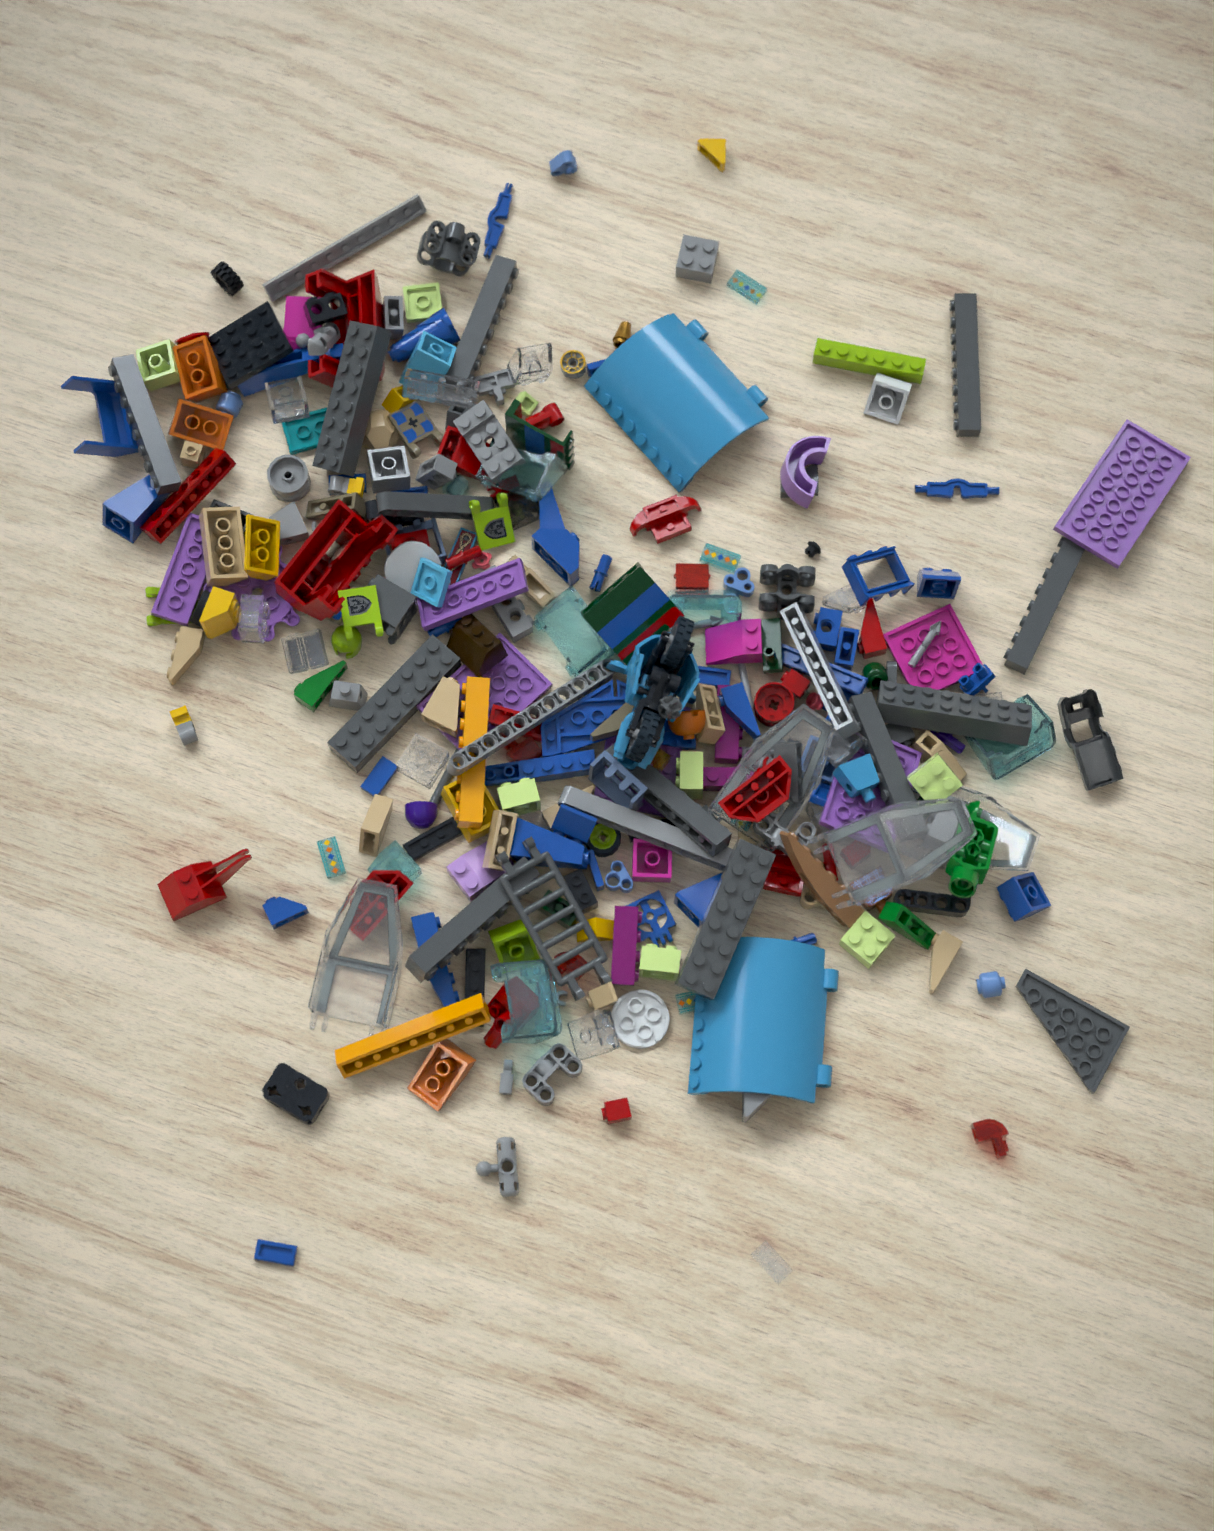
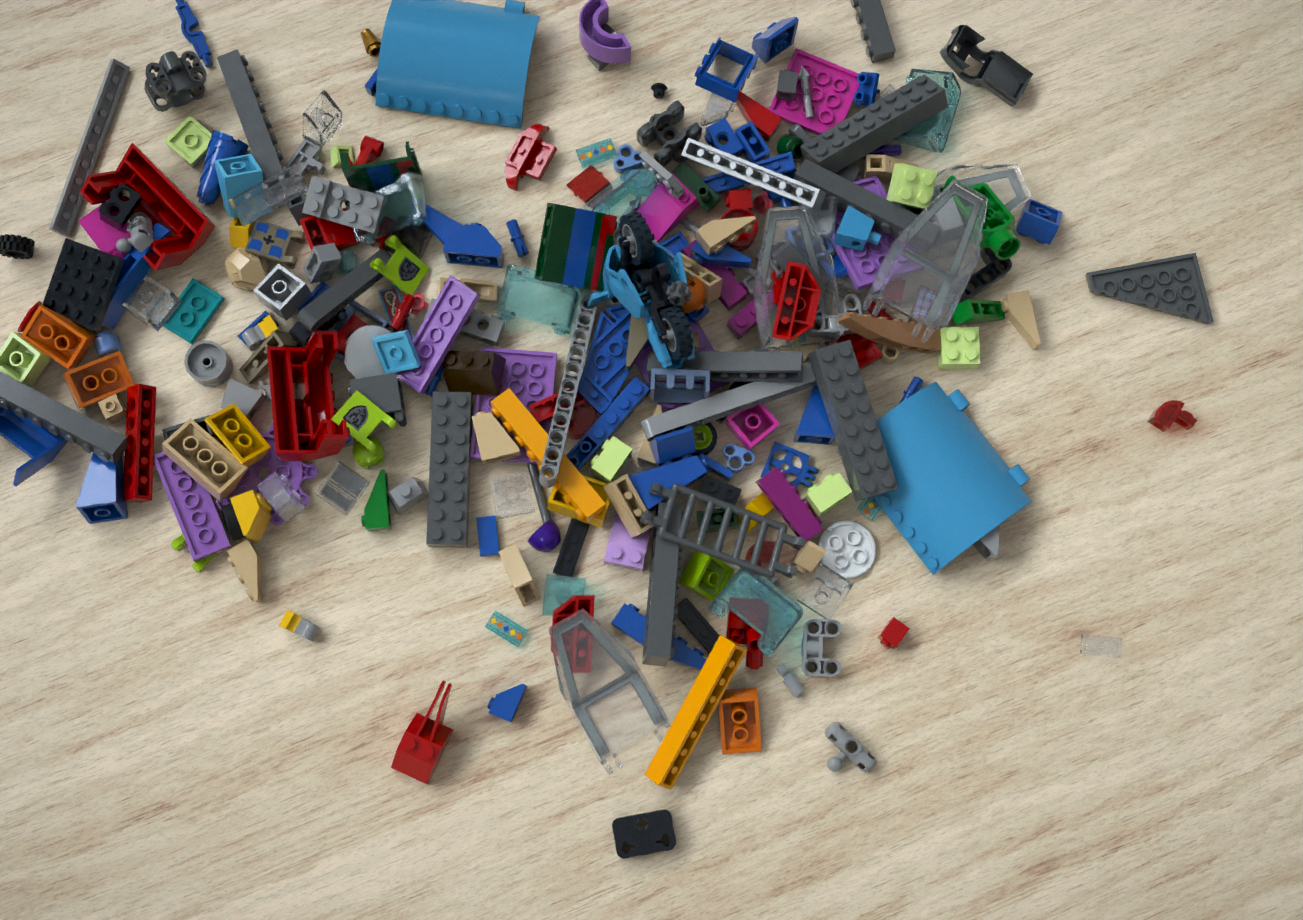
camera: 45 degrees left, 5 degrees up
dark grey brick [312,321,392,477] -> none
light grey brick [382,296,404,339] -> none
light grey wheel [560,350,587,379] -> none
yellowish green brick [676,751,703,799] -> none
medium blue head [976,971,1006,998] -> none
none -> light grey hinge [639,151,686,199]
none -> tan slope [695,216,756,255]
none -> dark grey brick [775,69,798,101]

